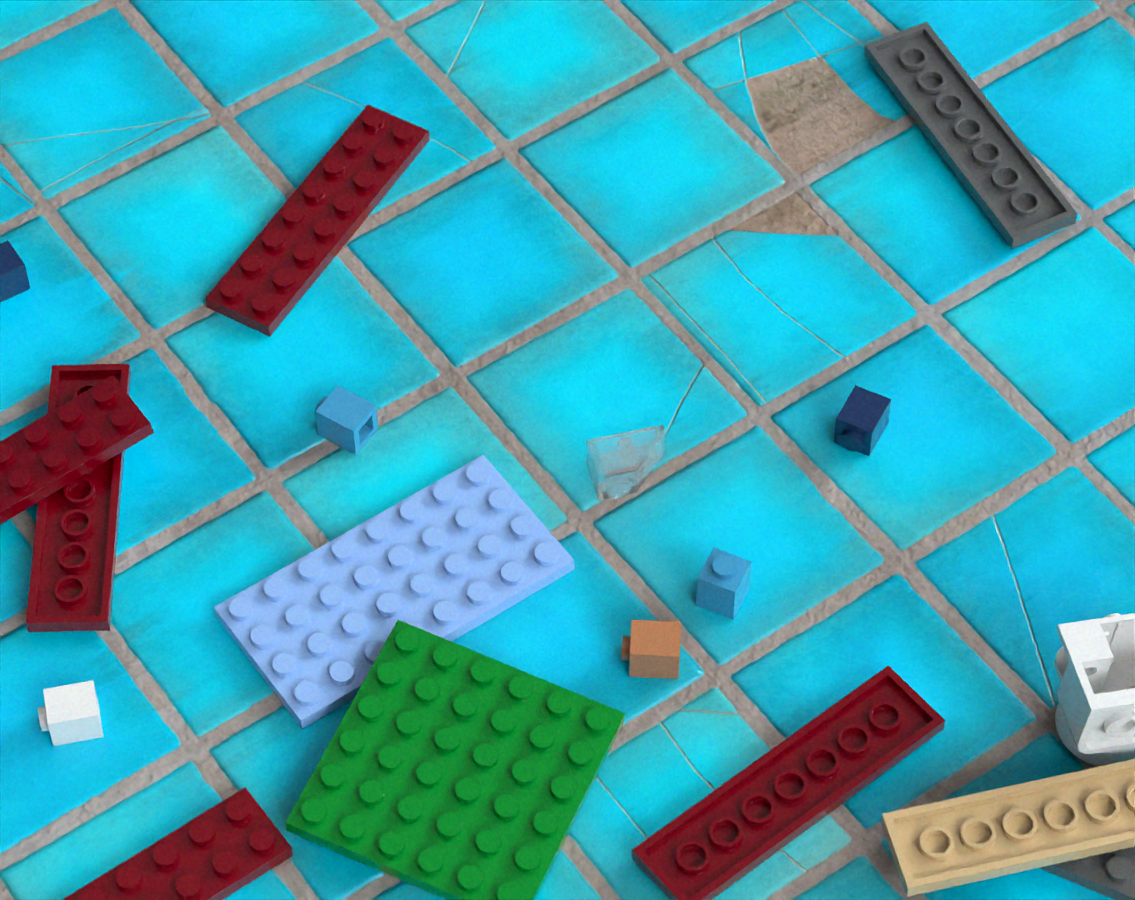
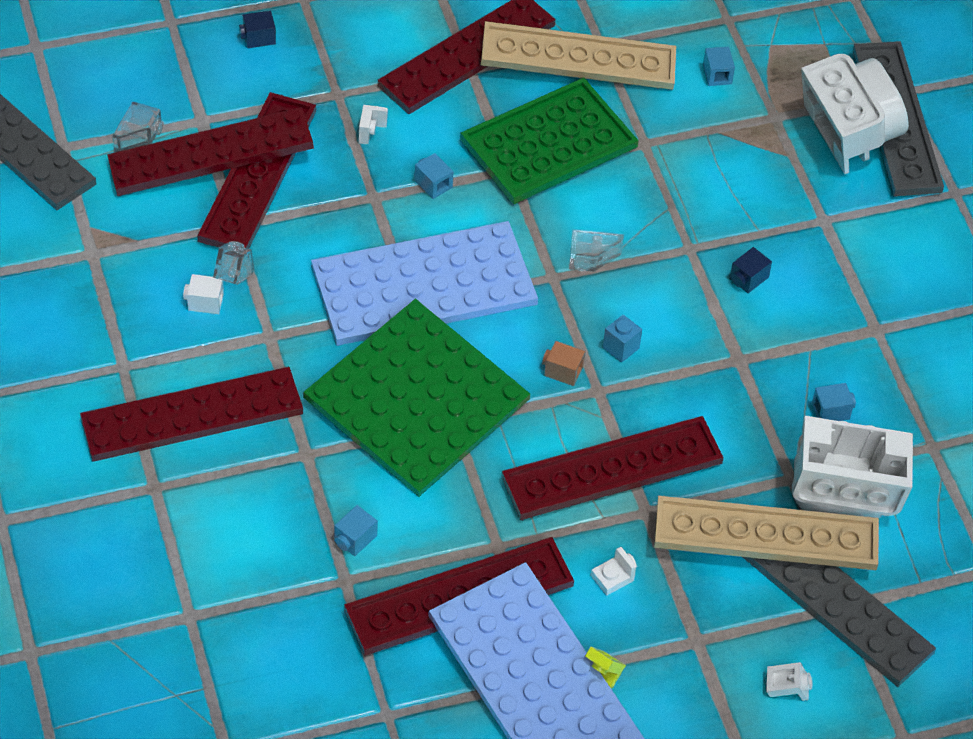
camera: 15 degrees right, 0 degrees up
none -> clear slope [213,241,254,285]
none -> white bracket [359,105,388,144]
none -> green plate [460,78,639,205]
none -> tan plate [481,21,676,90]
none -> dark azure brick [703,47,735,86]
none -> white brick [801,54,909,174]
none -> dark azure brick [812,383,856,421]

